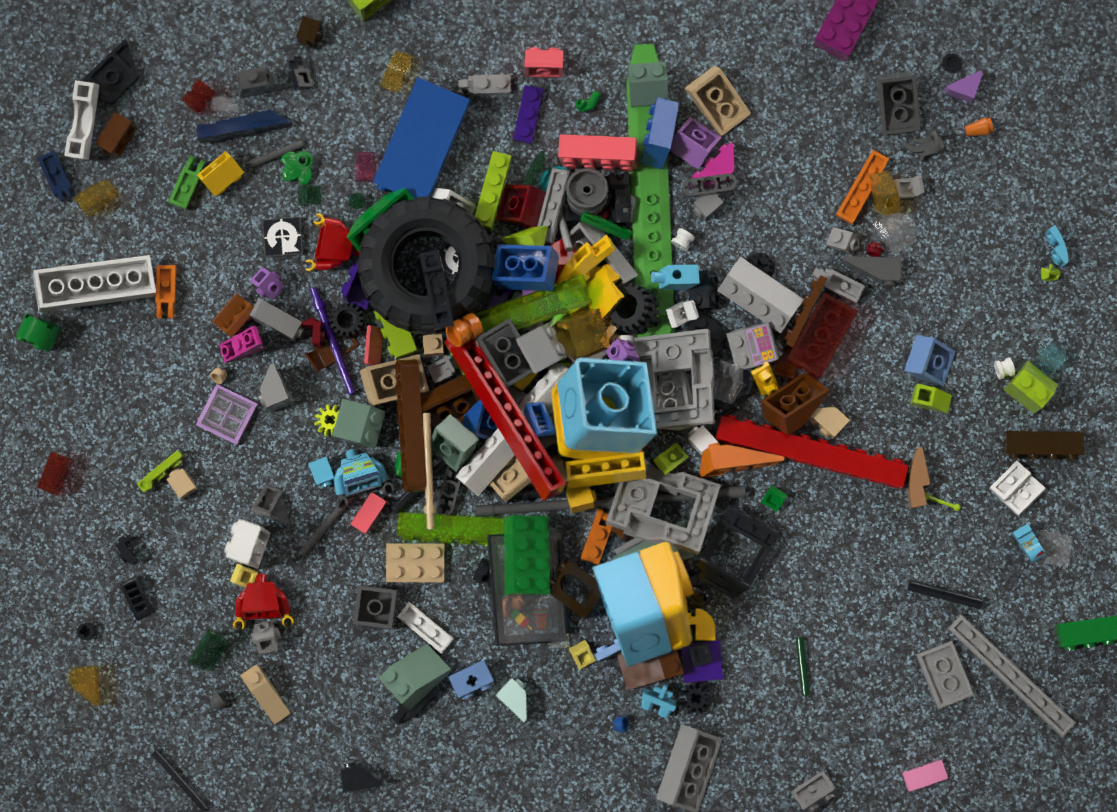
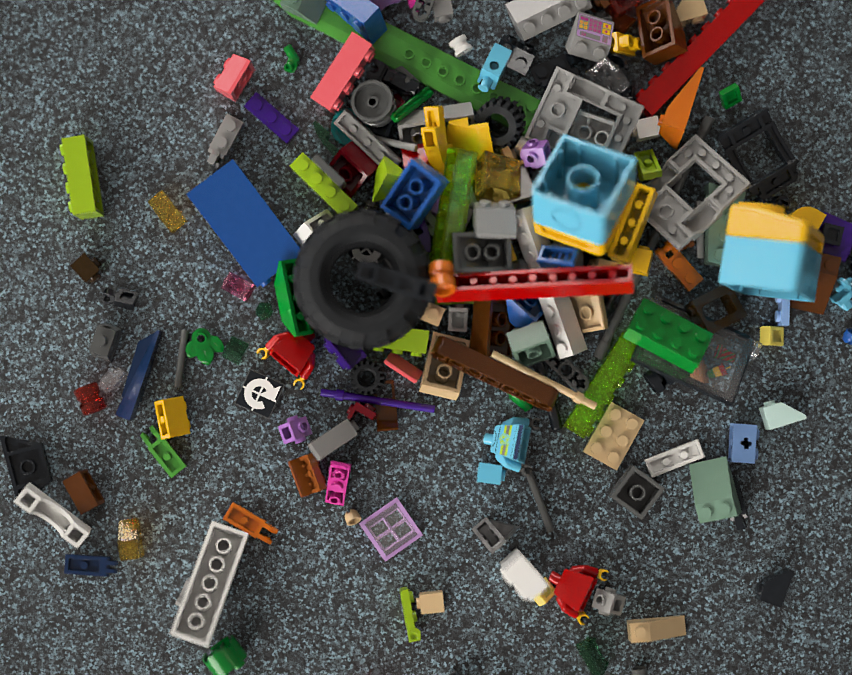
camera: 65 degrees left, 5 degrees up
light grey slope [259,363,292,412] -> none
neon yellow gear [314,405,339,437] -> none
sand green slope [332,399,386,448] -> none
coral slope [351,492,388,535] -> none
white bracket [666,300,699,328] -> none
none -> dark grey tile [312,154,347,191]

